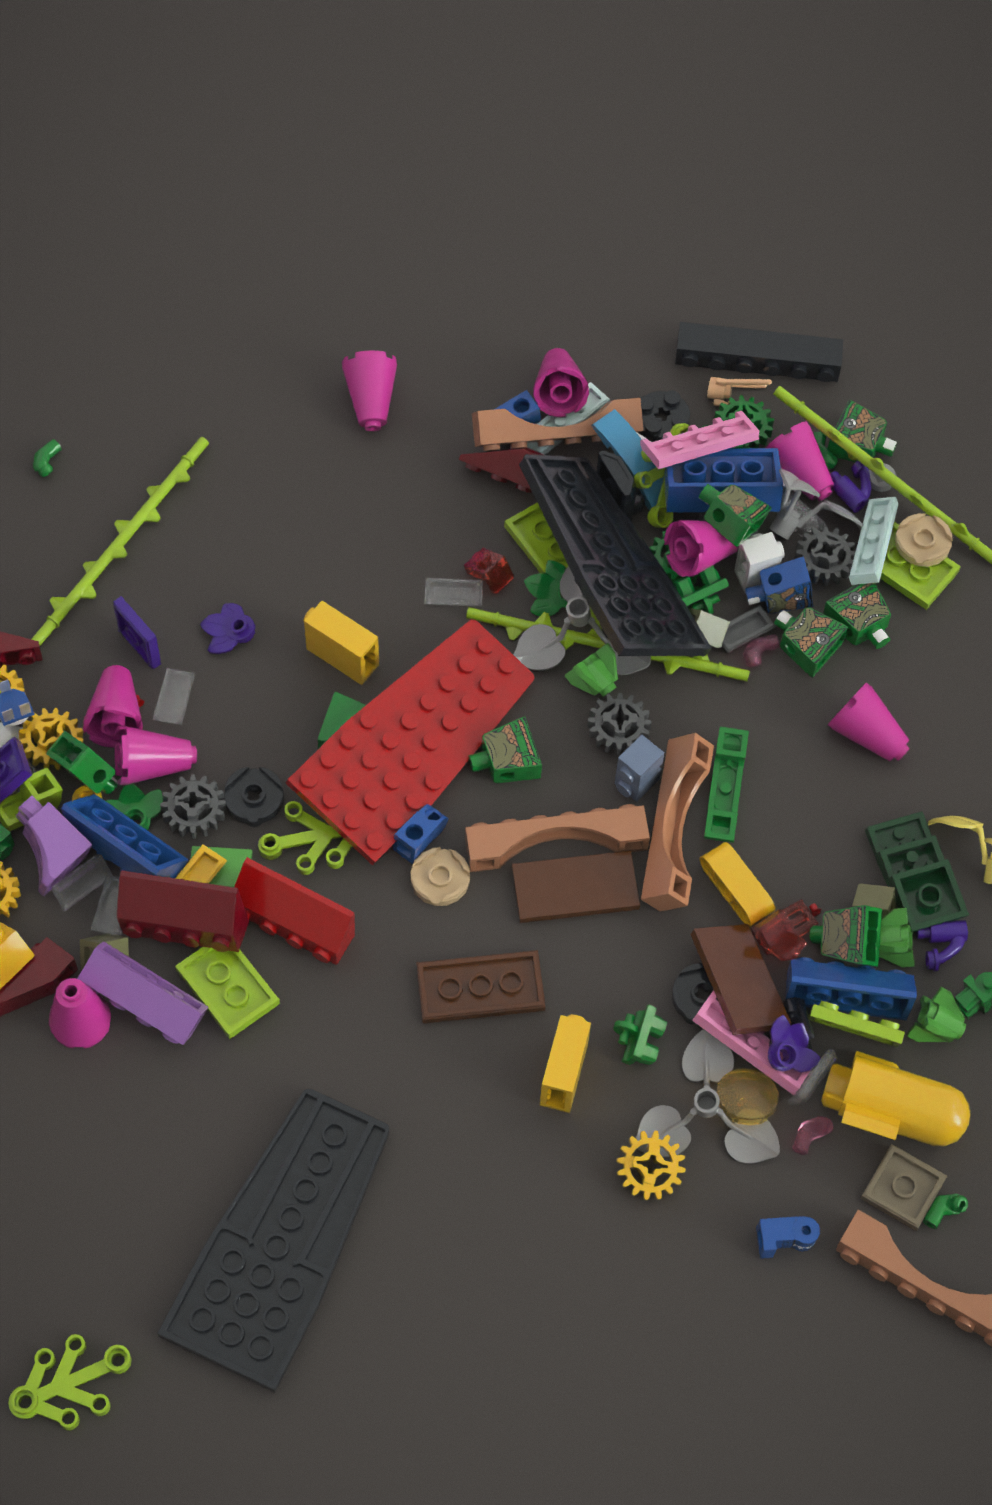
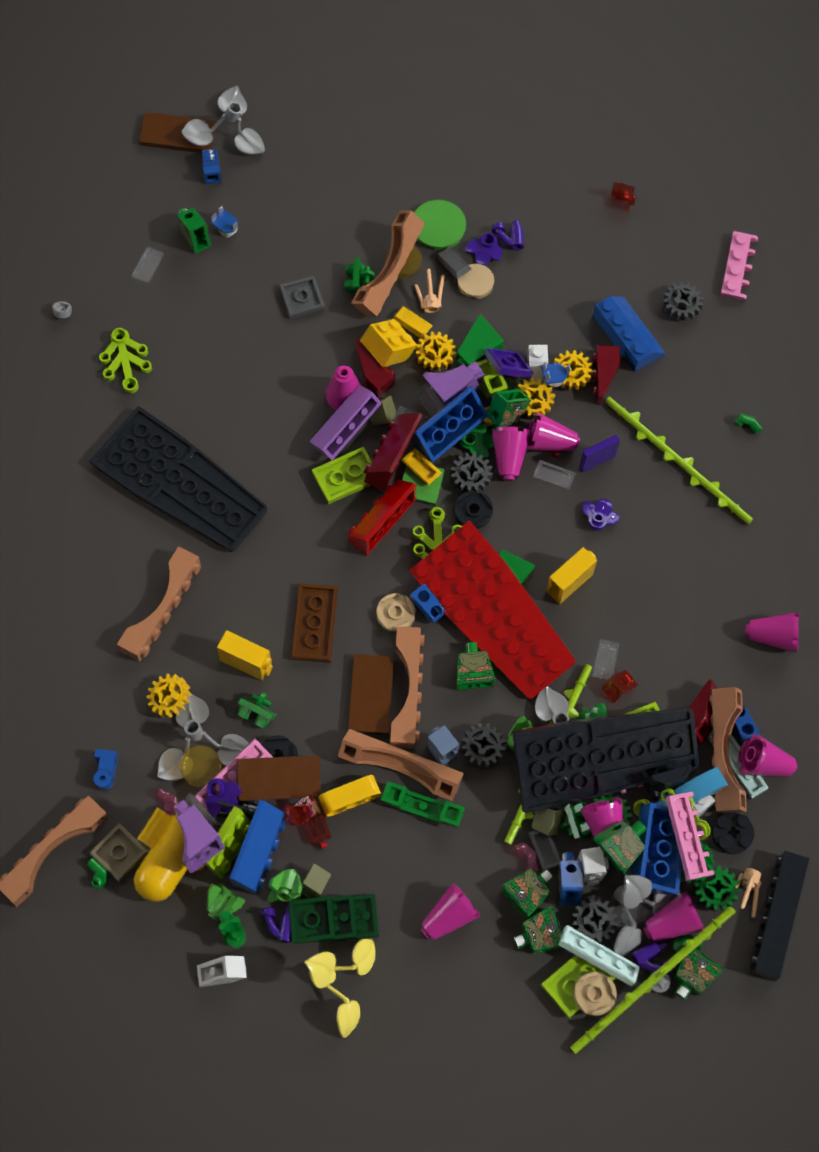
camera: 100 degrees right, 5 degrees up
torso [810,905,882,967] -> none
none -> nougat arch [117,546,201,662]
none -> medium lavender hips [174,800,225,873]

